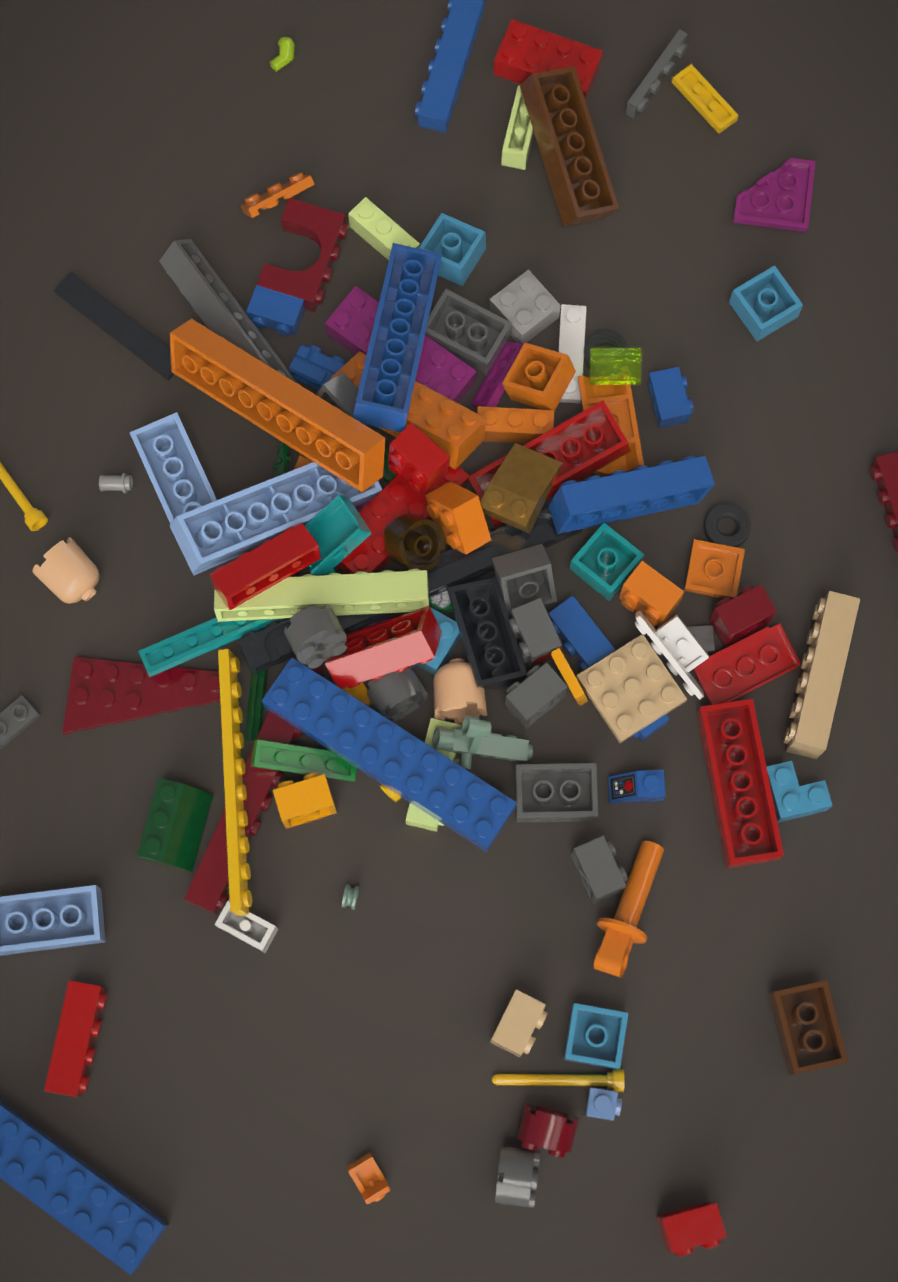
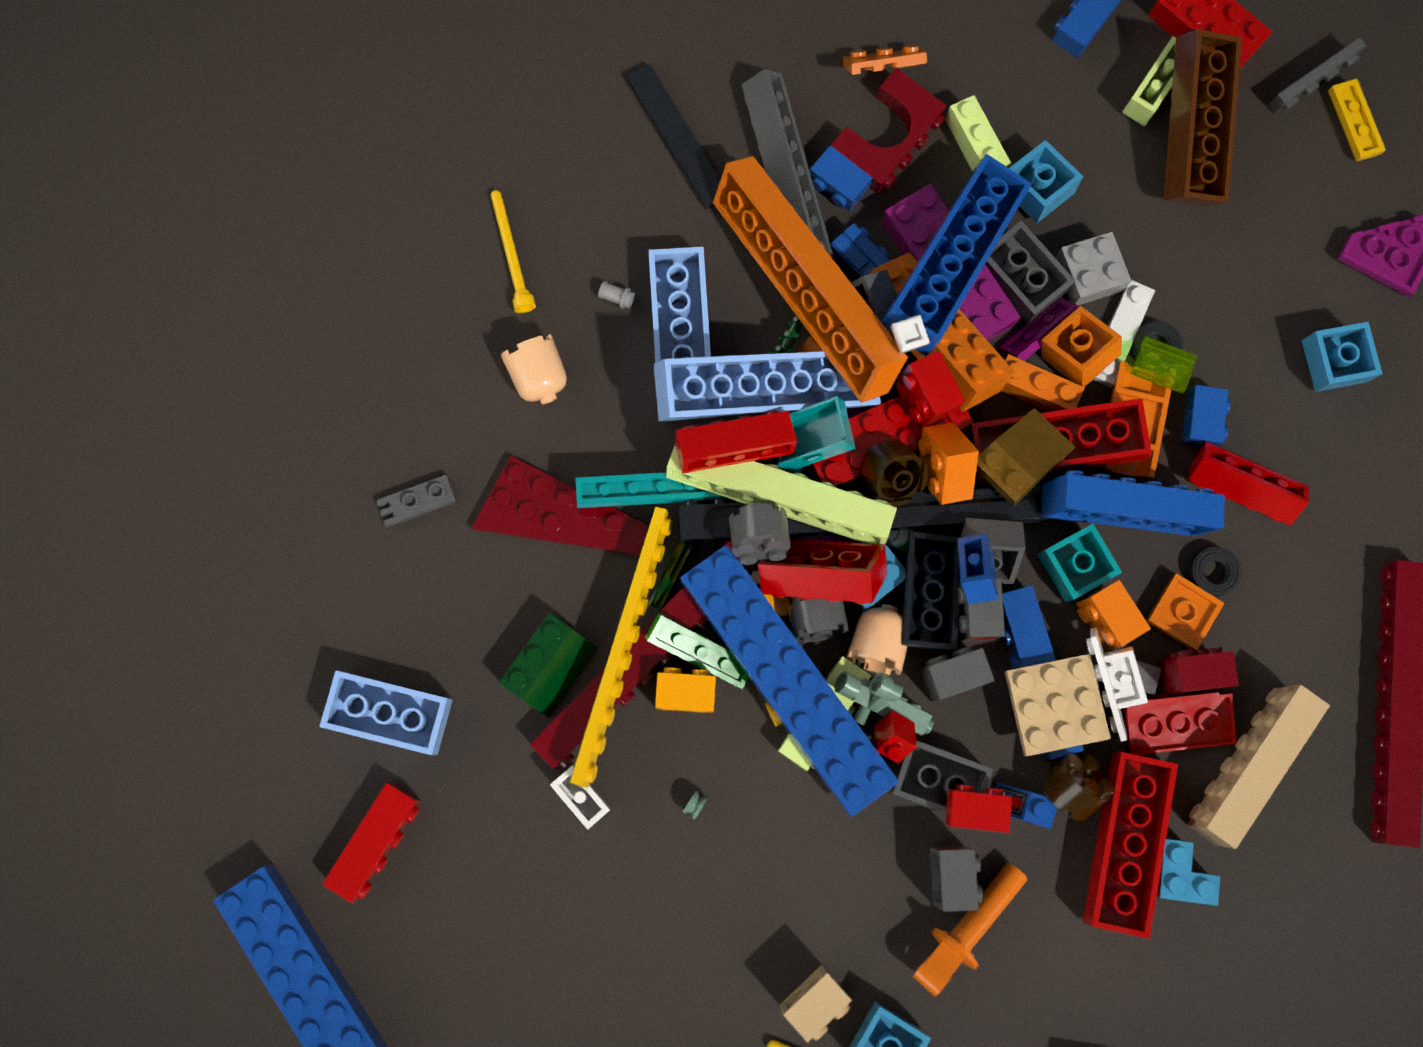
camera: 15 degrees right, 5 degrees up
light orange tile [551,648,588,706] -> none
none -> red brick [874,710,917,763]
none -> white tile [891,315,930,354]
none -> red brick [945,785,1012,833]
none -> blue brick [958,533,998,604]
none -> dark brown brick [1044,753,1115,821]
none -> red brick [1188,441,1309,526]

